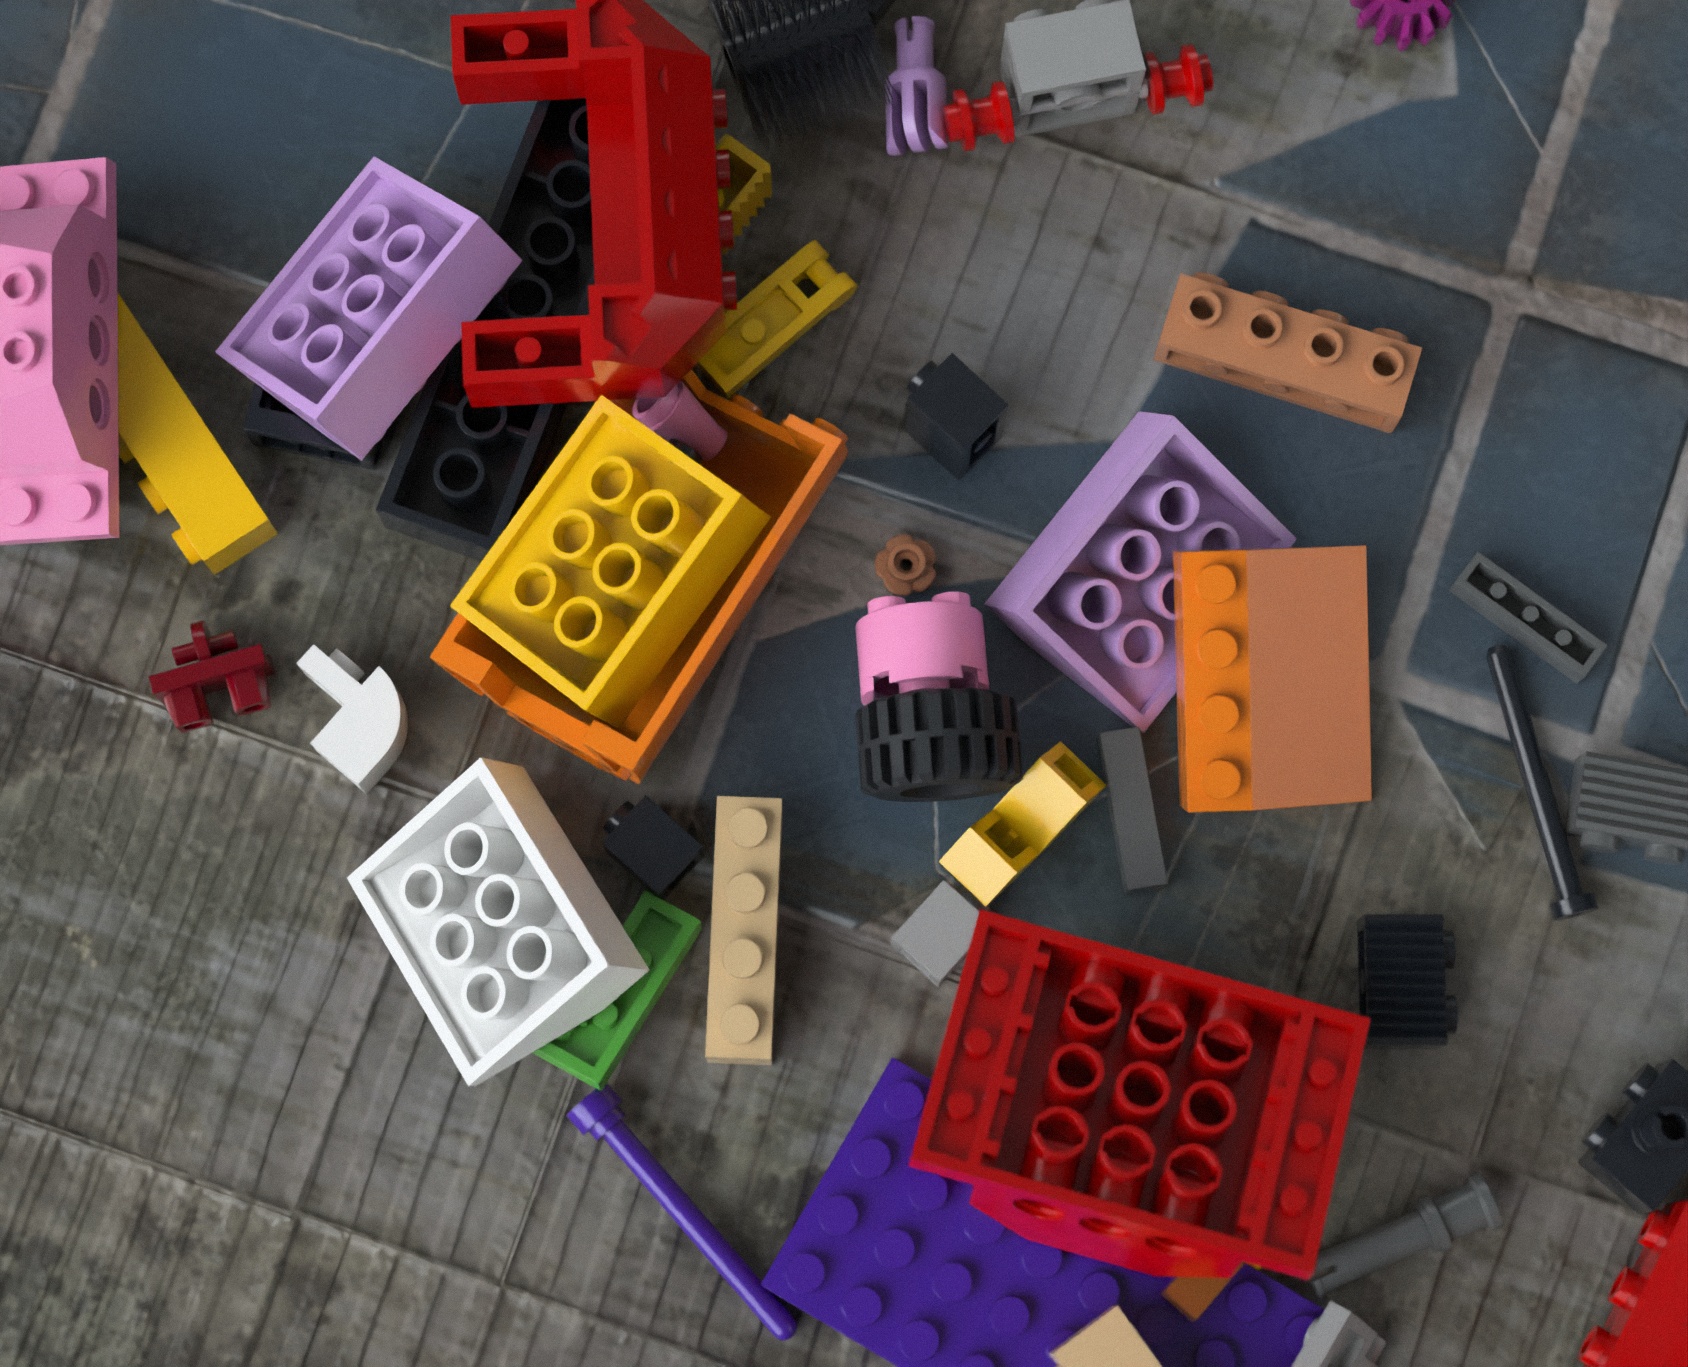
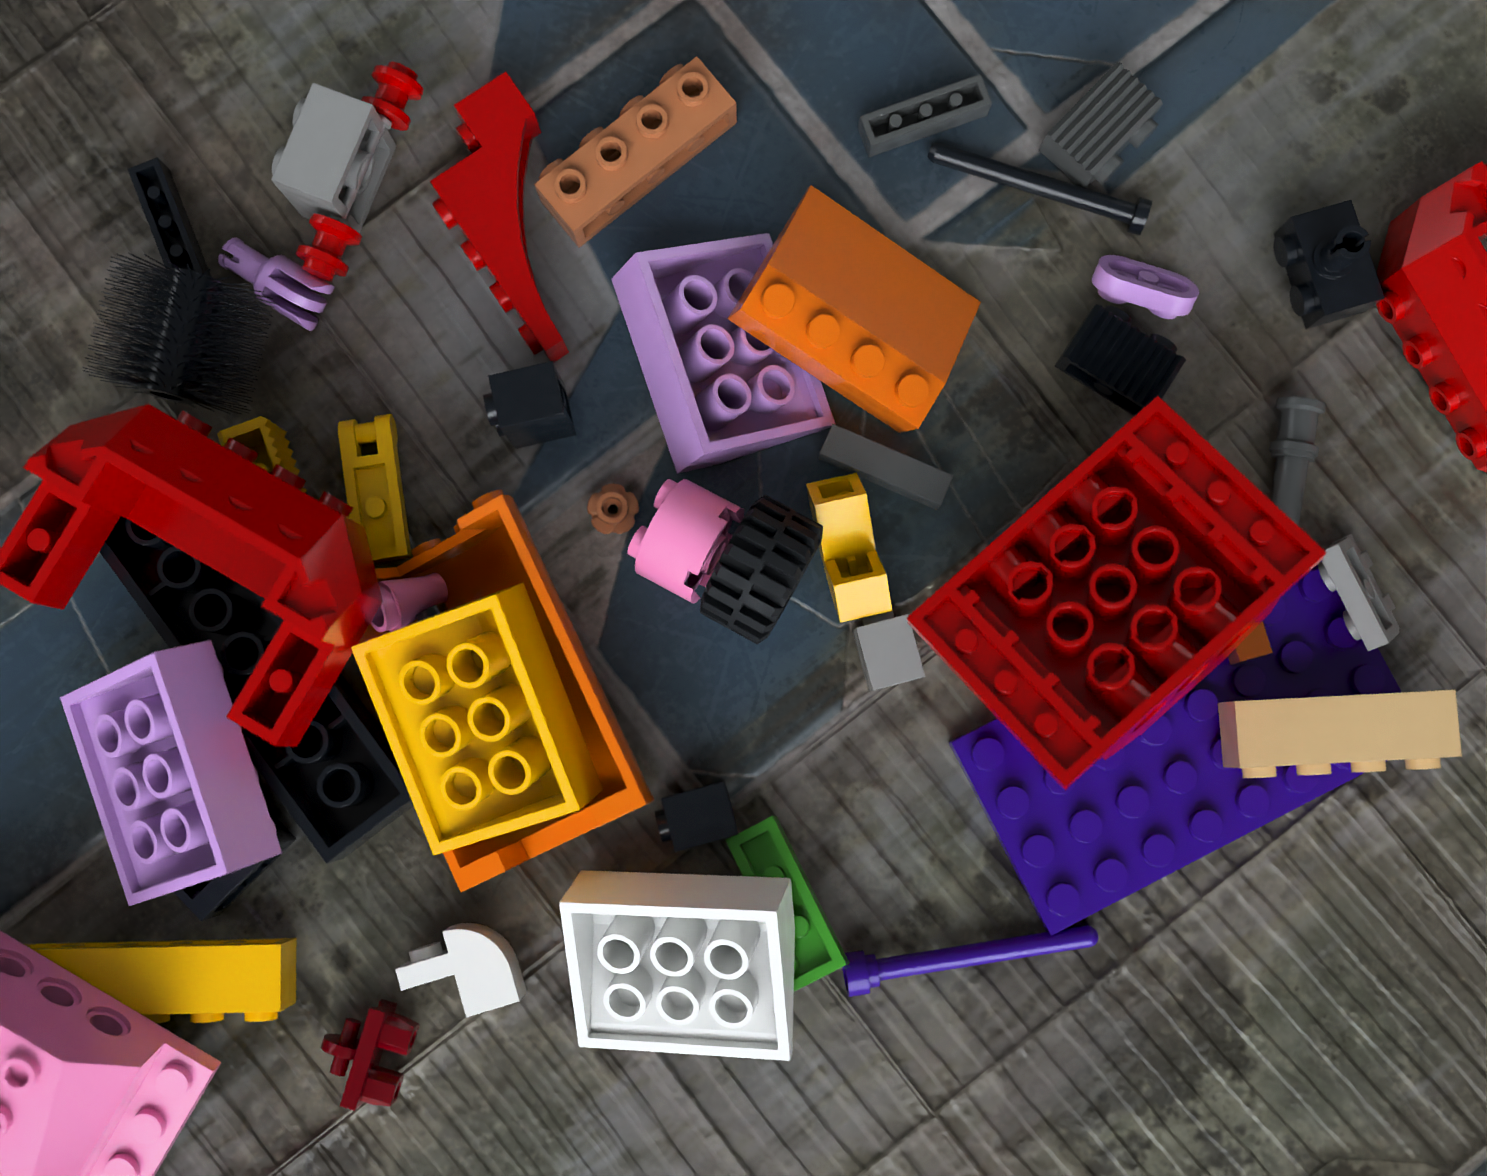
camera: 55 degrees left, 5 degrees up
tan brick [705,796,783,1065] -> none
none -> red arch [430,71,569,363]
none -> lavender plate [1092,255,1199,319]

